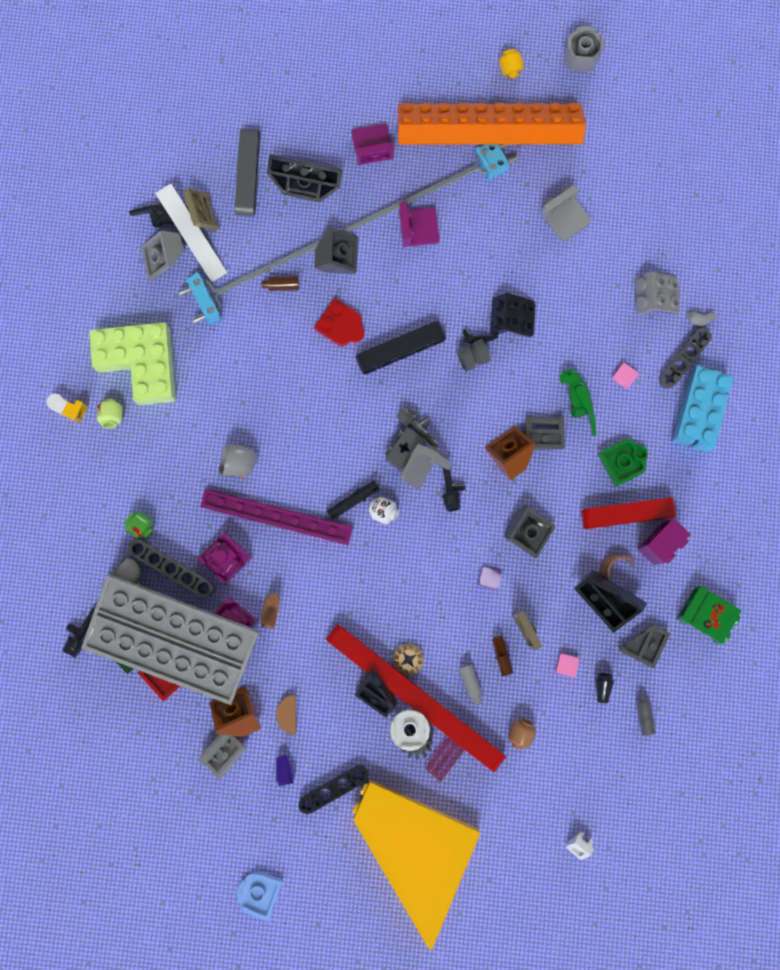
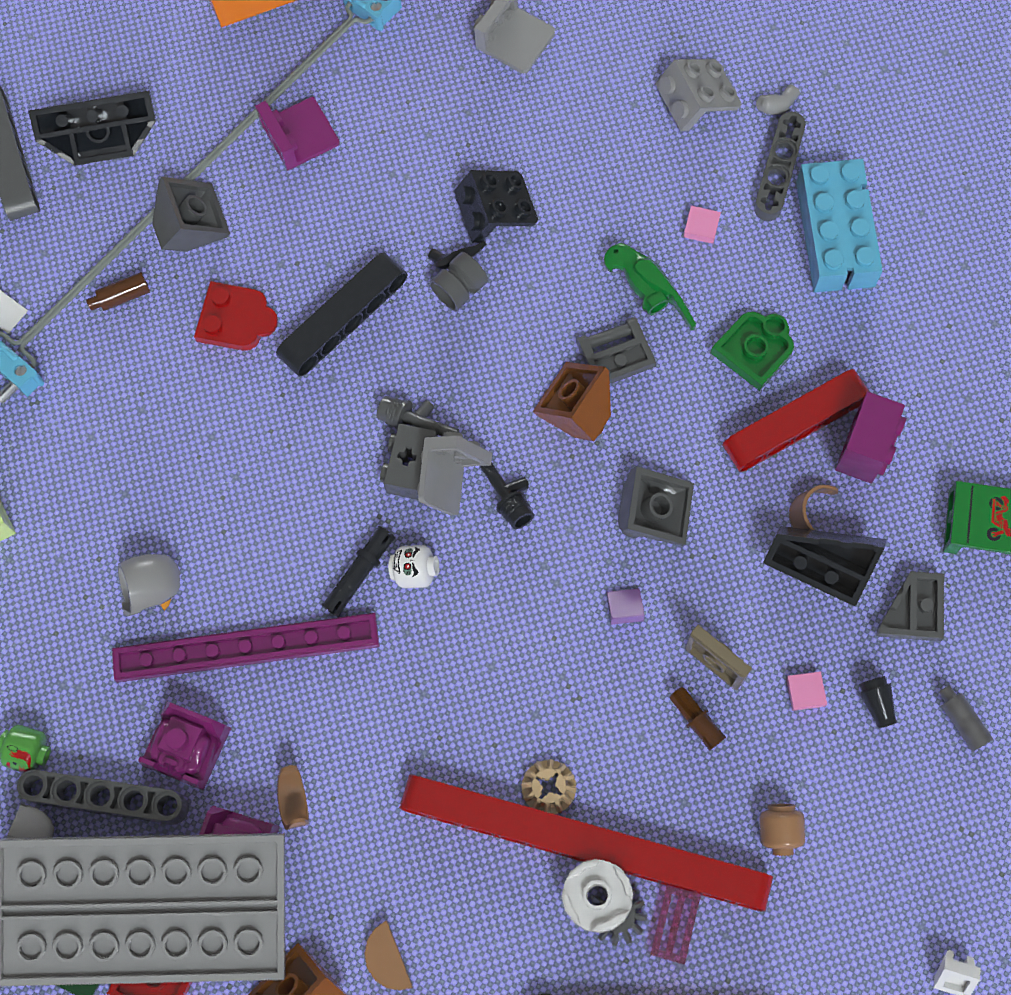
camera: 15 degrees left, 10 degrees down
magenta bracket [351,124,394,165] -> none
black wing [355,669,397,718] -> none
light grey cylinder [458,664,482,705] -> none

